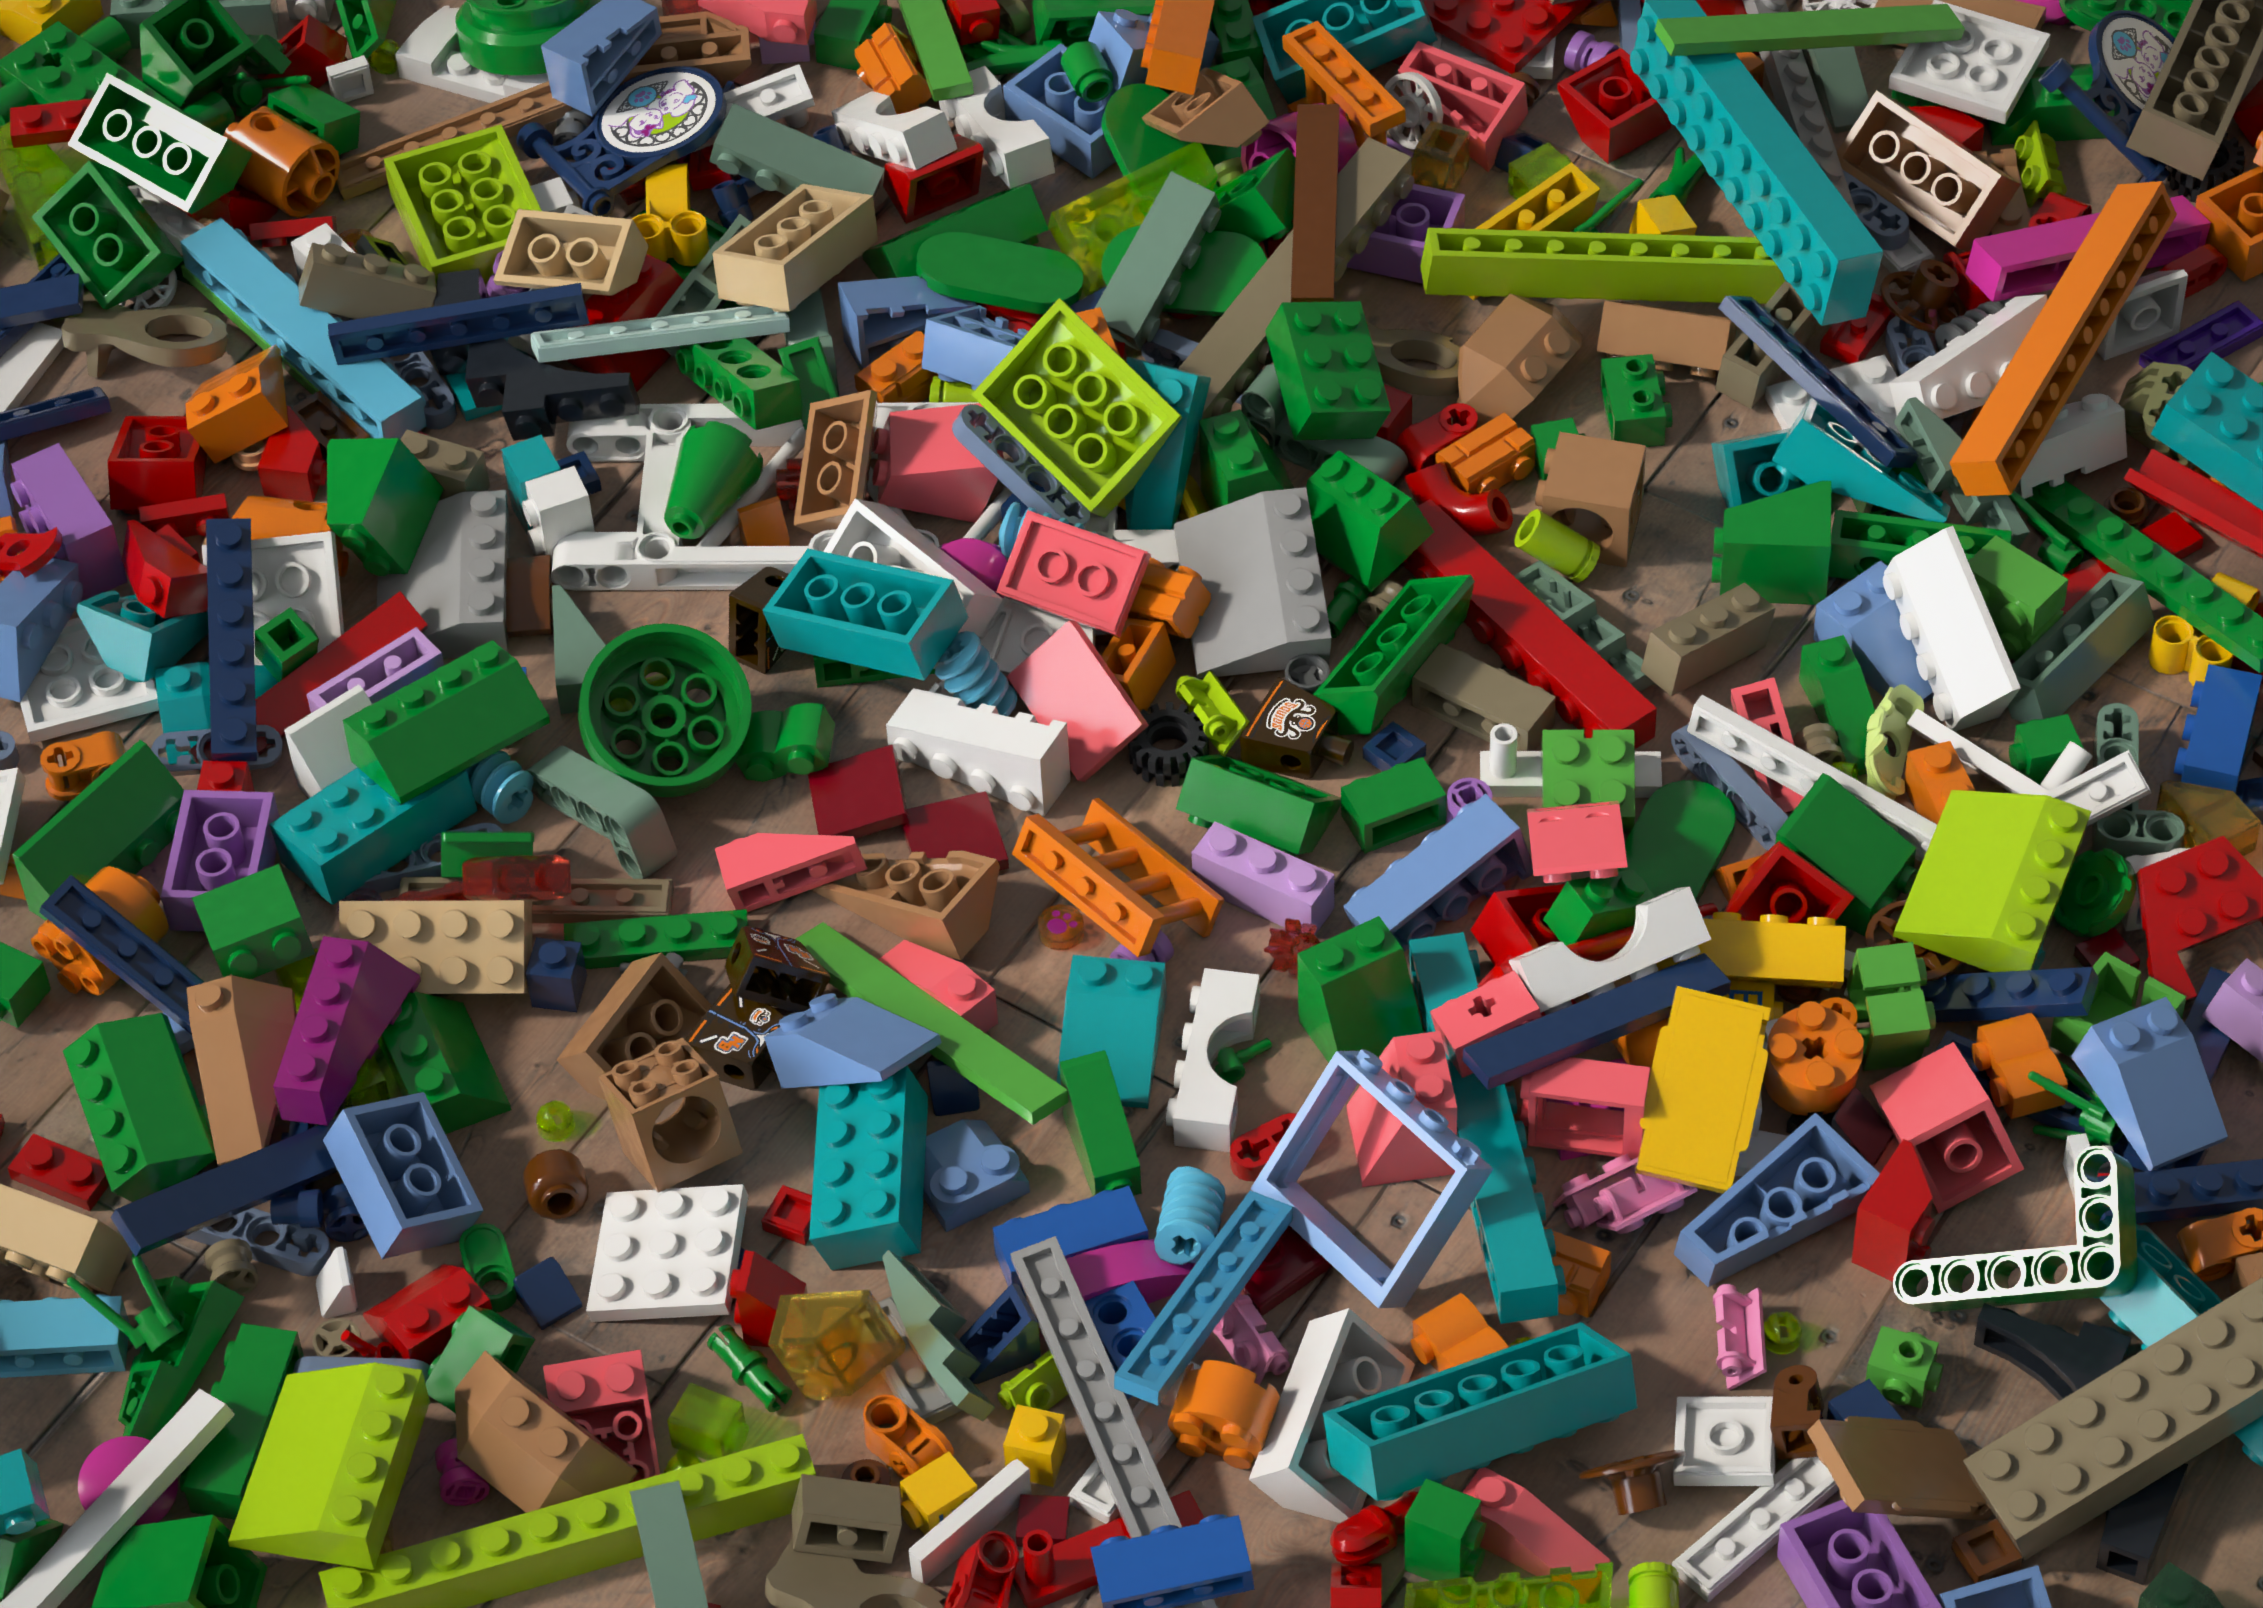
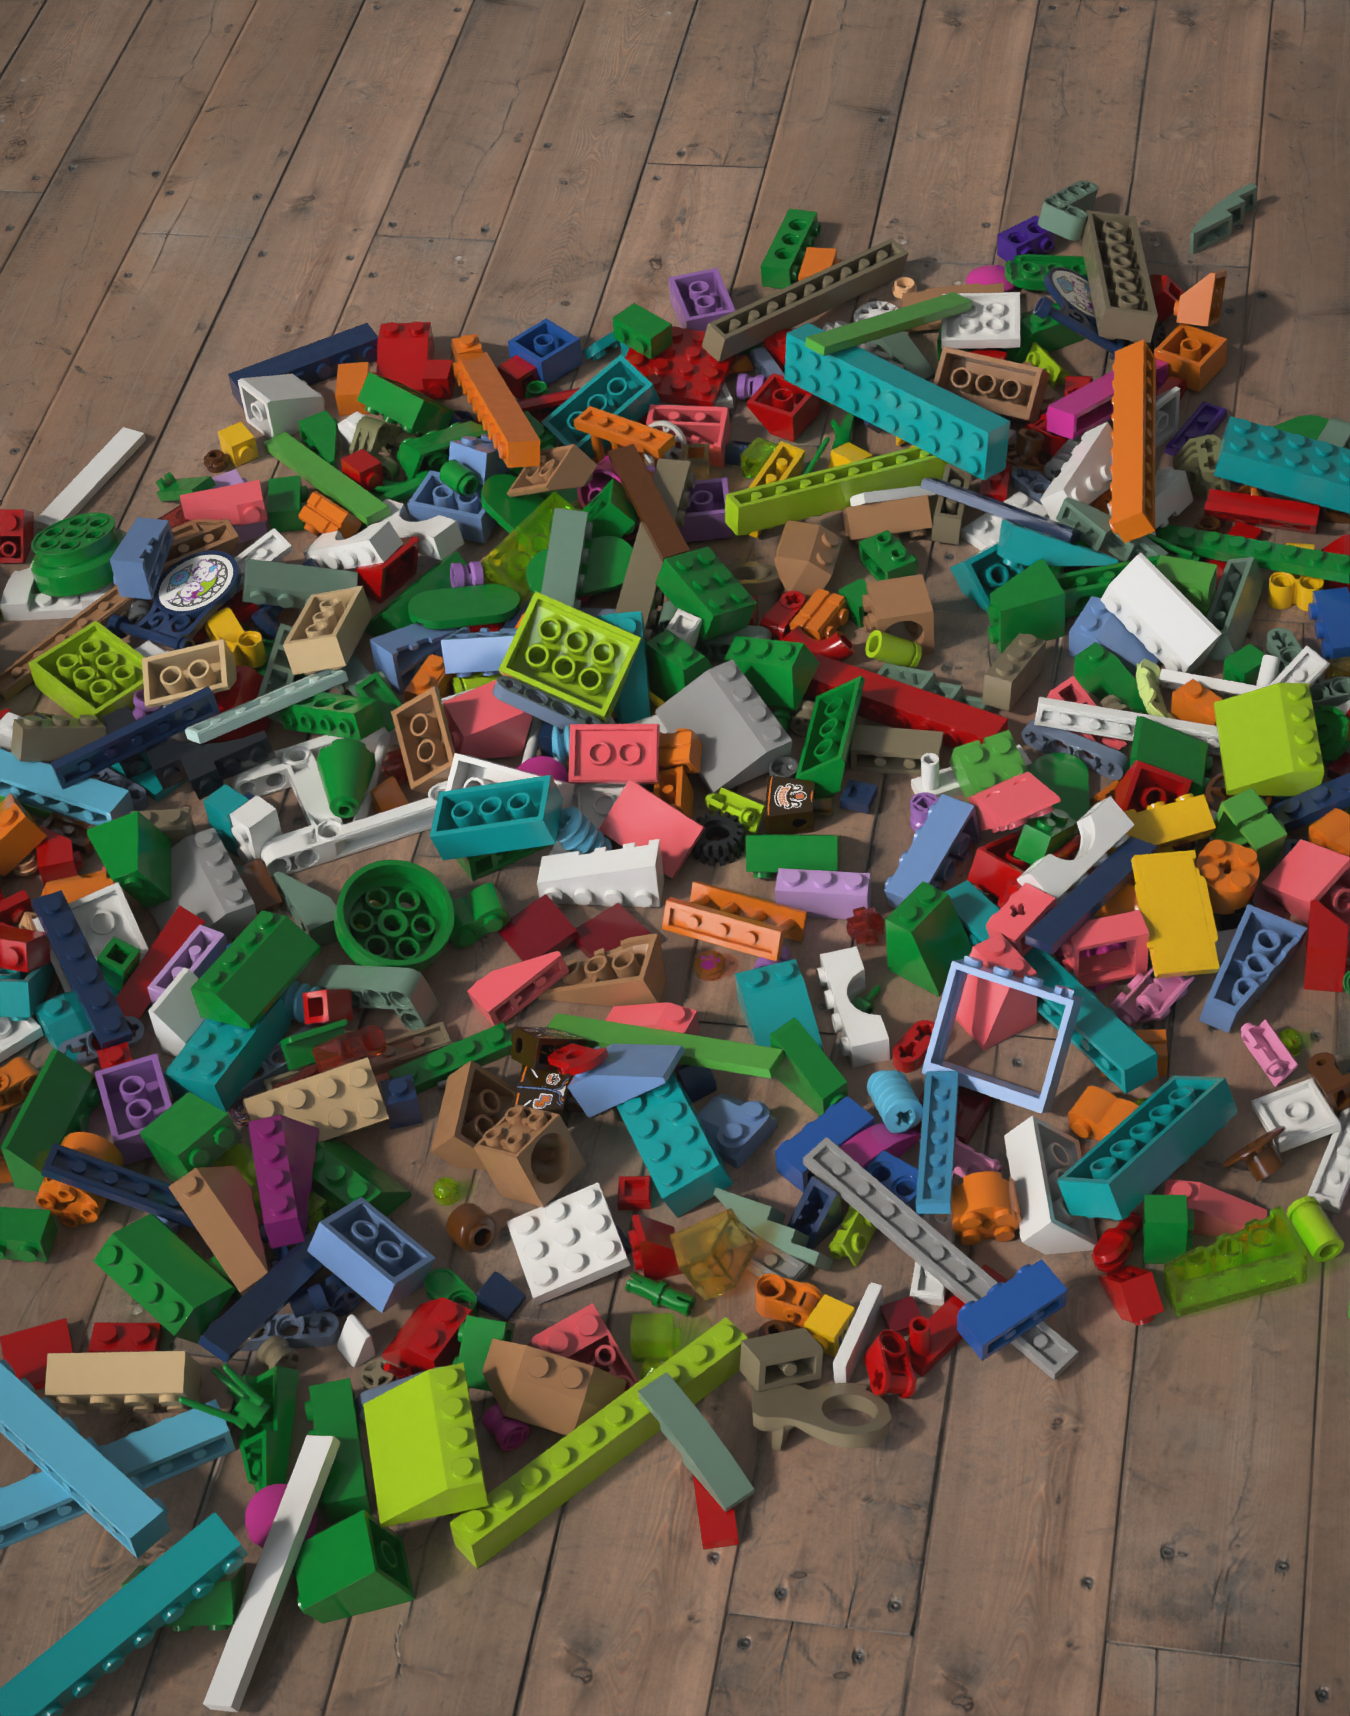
camera: 20 degrees left, 5 degrees down
dark brown torso [729,567,789,674] -> none
yellow brick [1003,1404,1067,1487] -> none
green piece [1341,757,1447,854] -> none
none -> red brick [302,989,353,1024]
none -> medium lavender wheel [450,561,484,588]
none -> red piece [547,1043,608,1076]
none -> white slope [665,608,703,648]
none -> white tile [850,486,935,507]

